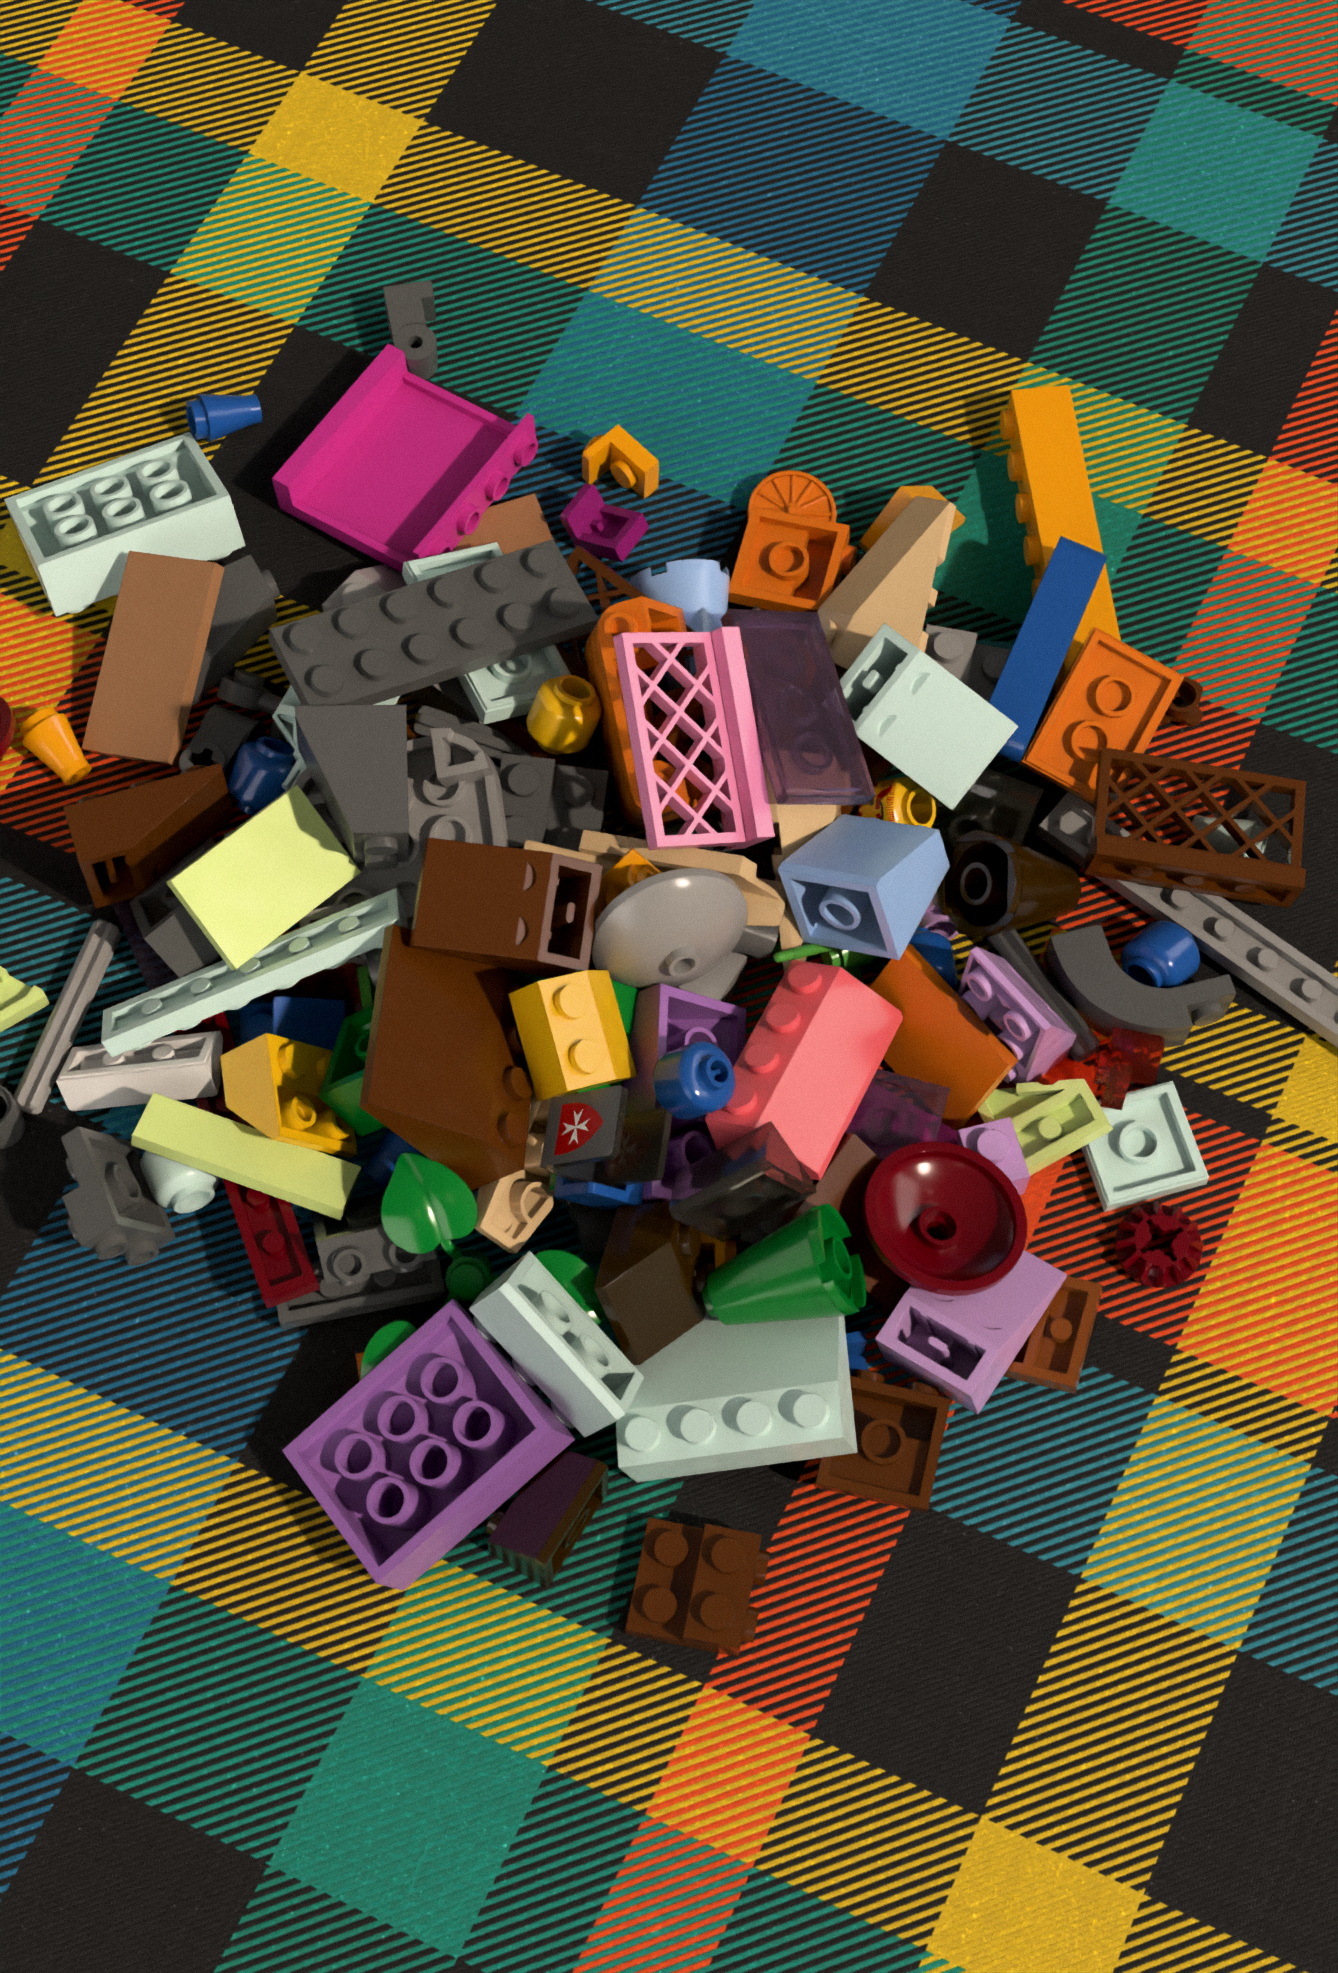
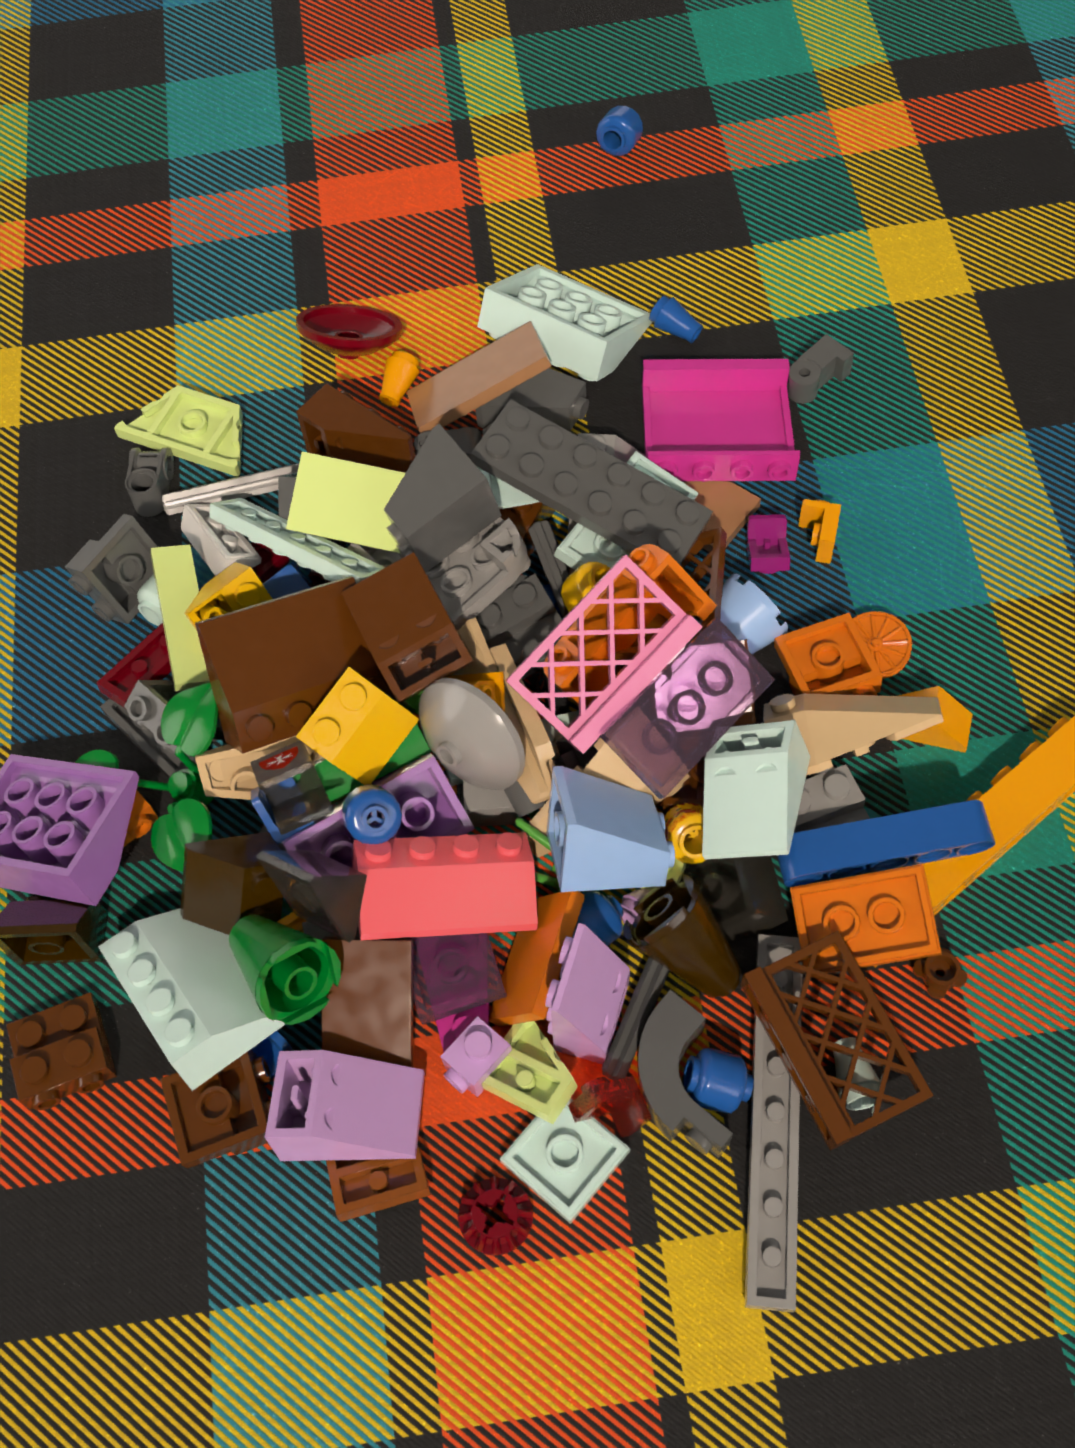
camera: 65 degrees right, 5 degrees down
light aqua slope [469,1250,644,1437] -> none
dark red dish [862,1141,1027,1296] -> none

